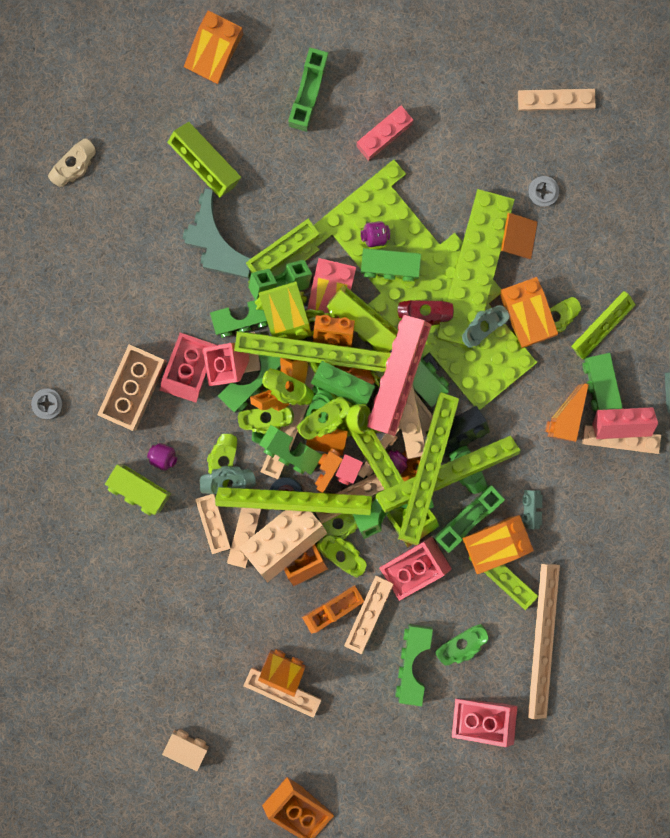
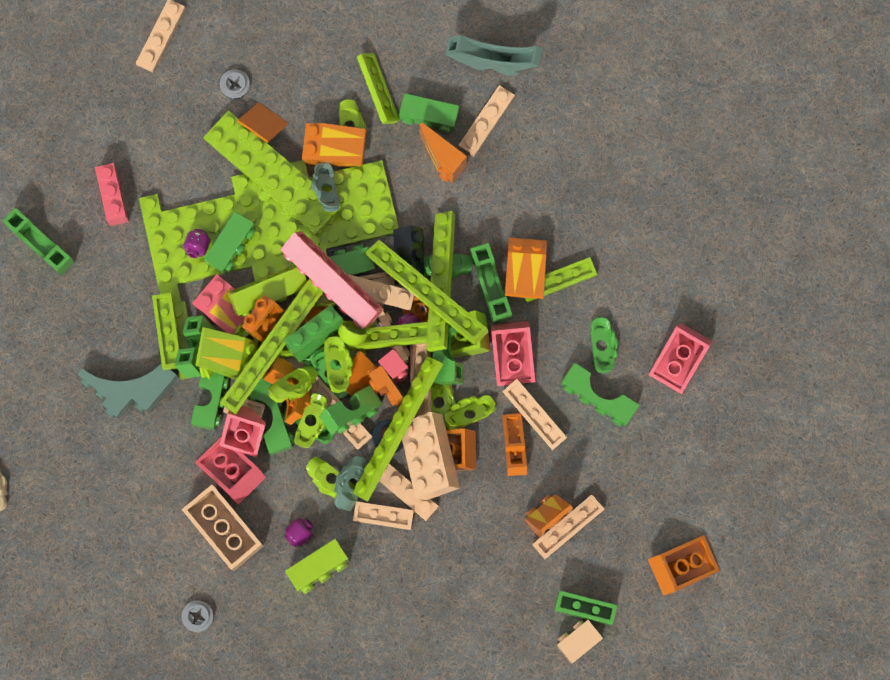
camera: 60 degrees left, 10 degrees down
lime brick [167,122,241,198] -> none
dark red piece [397,300,454,326] -> none
sand green hinge [522,490,543,530] -> none
light nougat plate [528,564,560,719] -> none
coral brick [592,407,658,439] -> none
none -> bright green brick [554,591,618,626]

